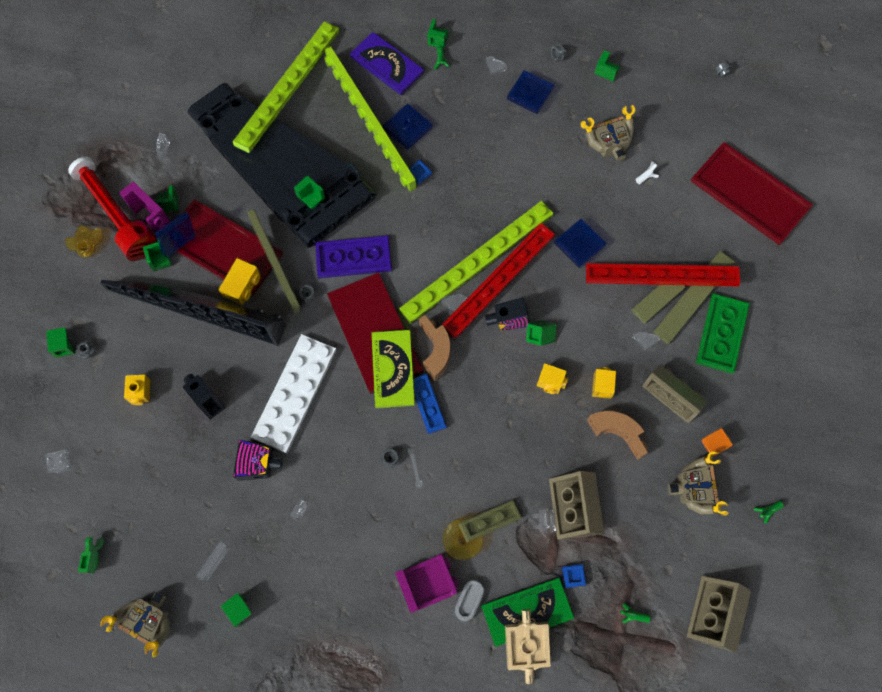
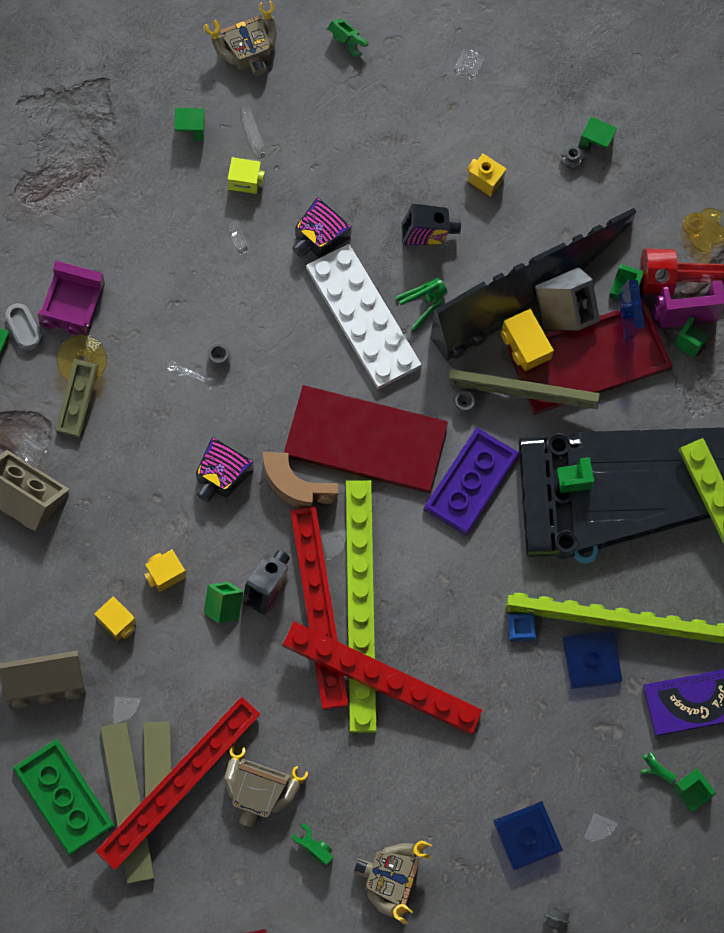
camera: 120 degrees right, 0 degrees up
lime tile [372,330,415,408] -> none
blue tile [413,374,447,435] -> none
clear blue plate [554,219,607,269] -> none
medium nougat arch [587,411,648,460] -> none
white bar [635,162,659,184] -> none
none -> torso [196,437,254,503]
none -> dark tan torso [224,745,308,827]
none -> neon yellow brick [228,157,265,194]
none -> red plate [282,621,482,735]
none -> green plate [292,823,334,868]
none -> green plant [395,278,448,331]
none -> flat silver slope [535,267,600,330]

